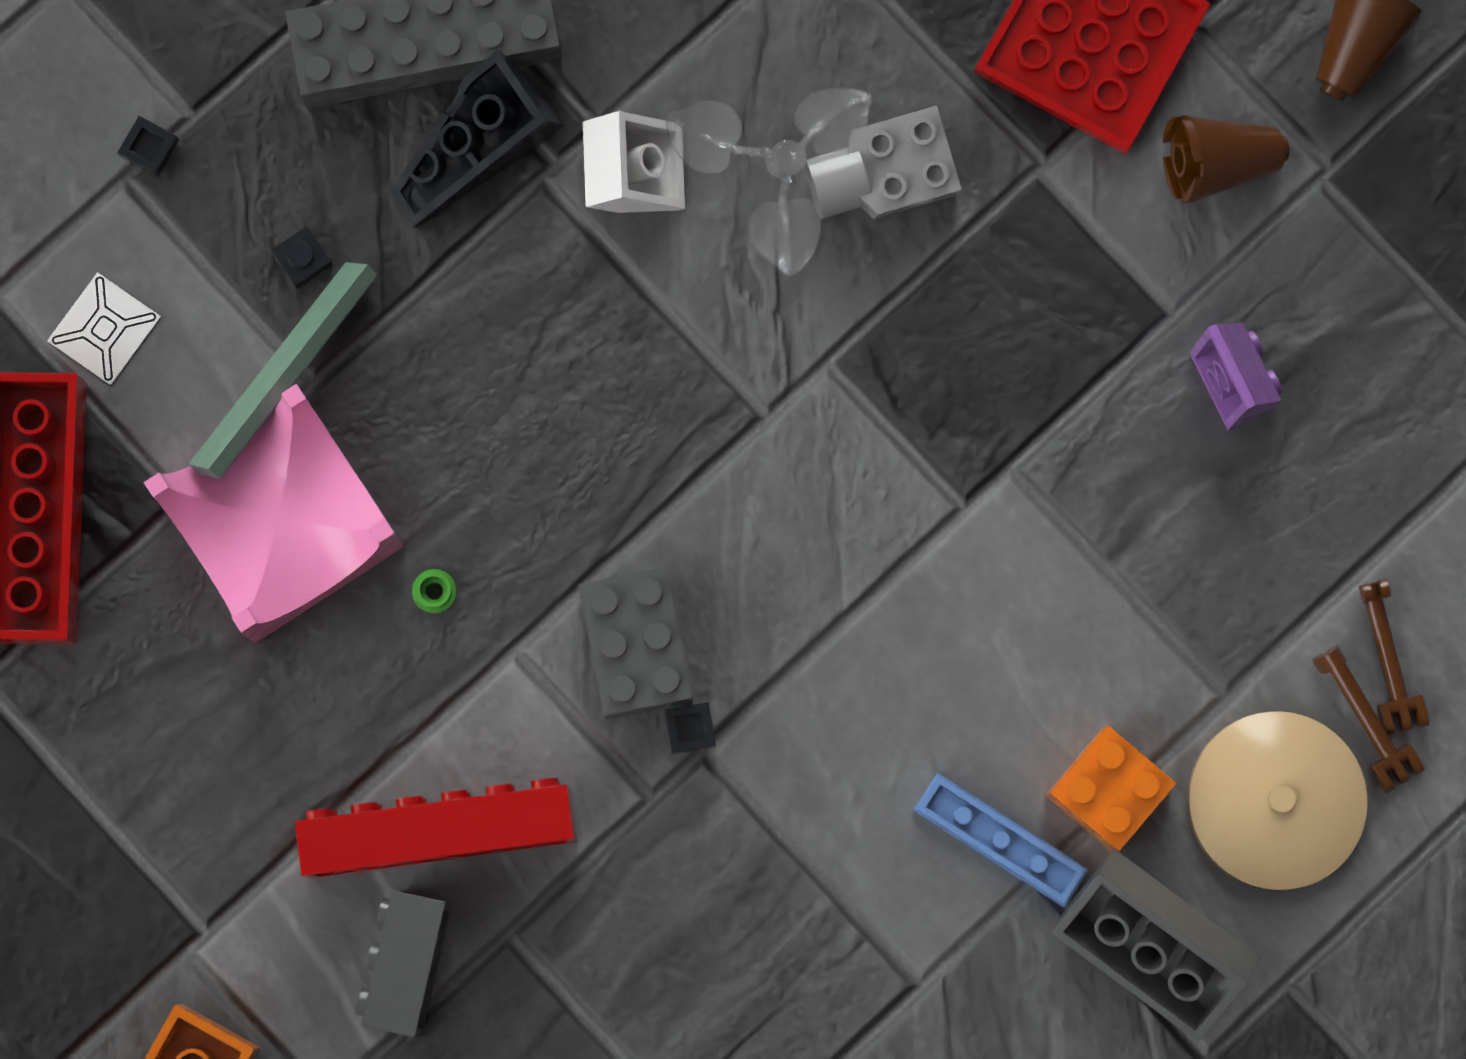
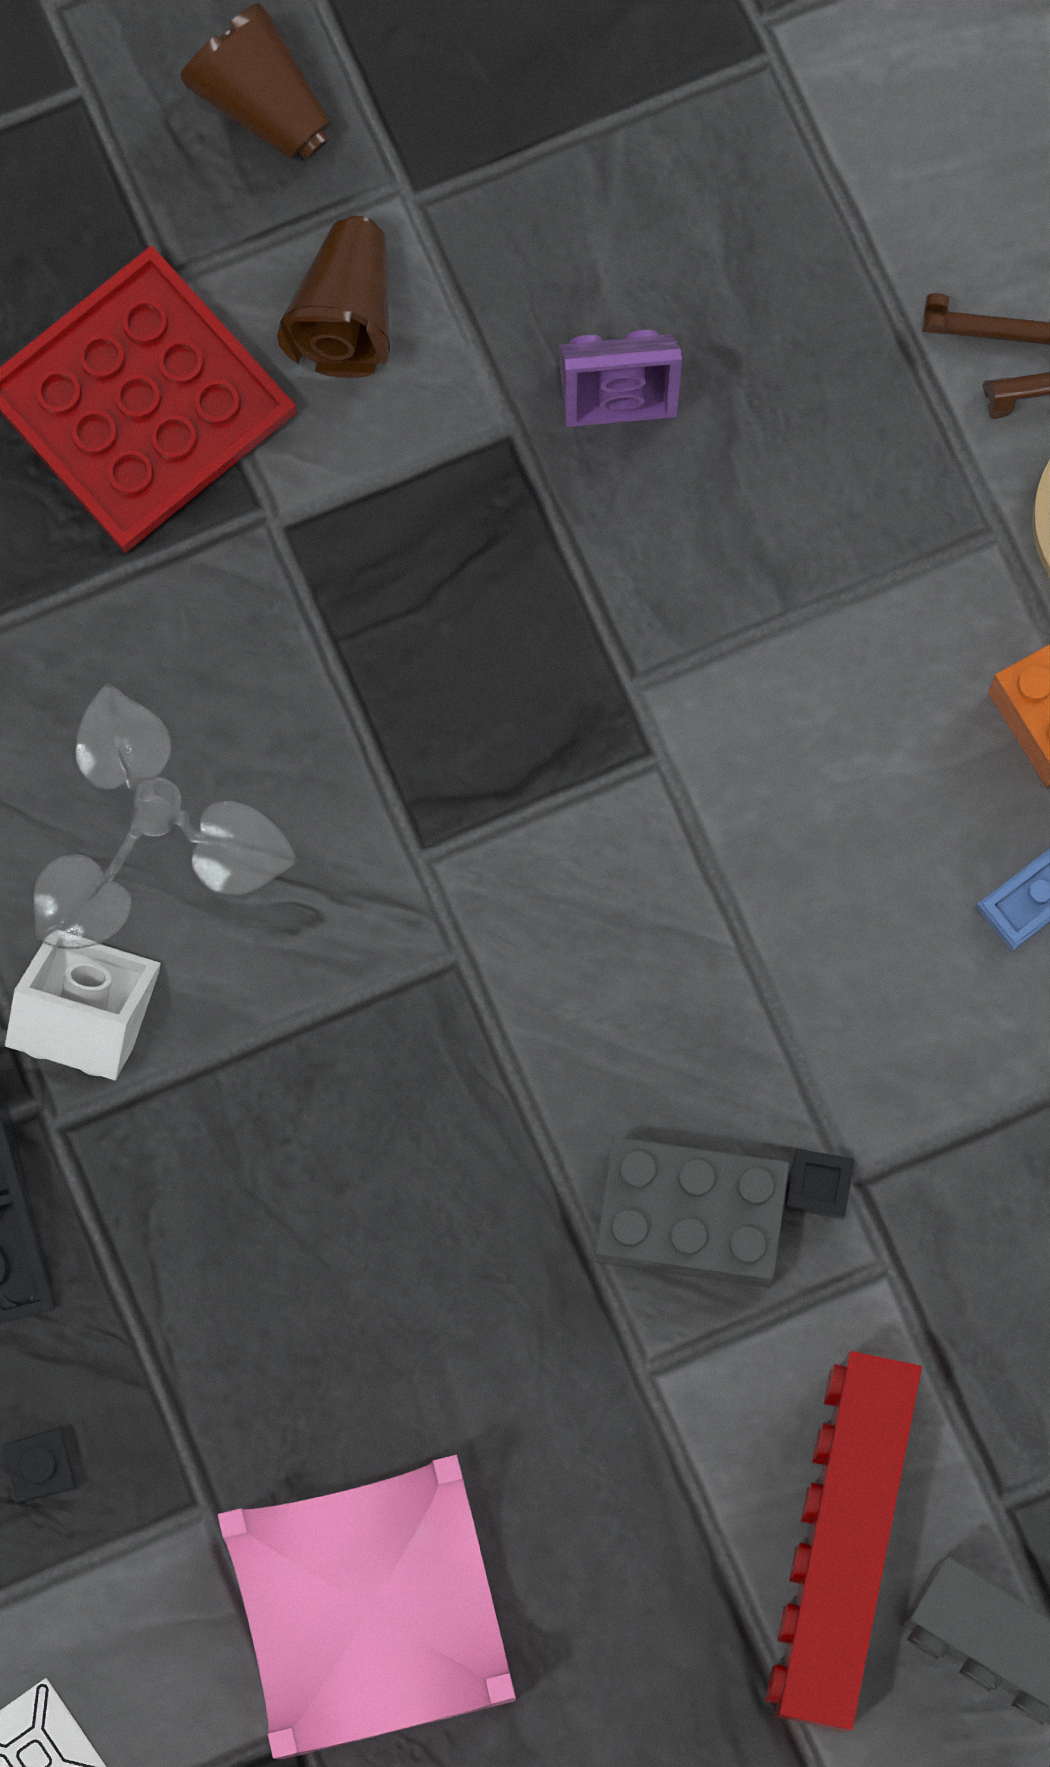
camera: 65 degrees left, 5 degrees down
sand green tile [188,262,377,479] -> none
bright green plate [412,569,457,614] -> none
light grey brick [804,105,962,220] -> none

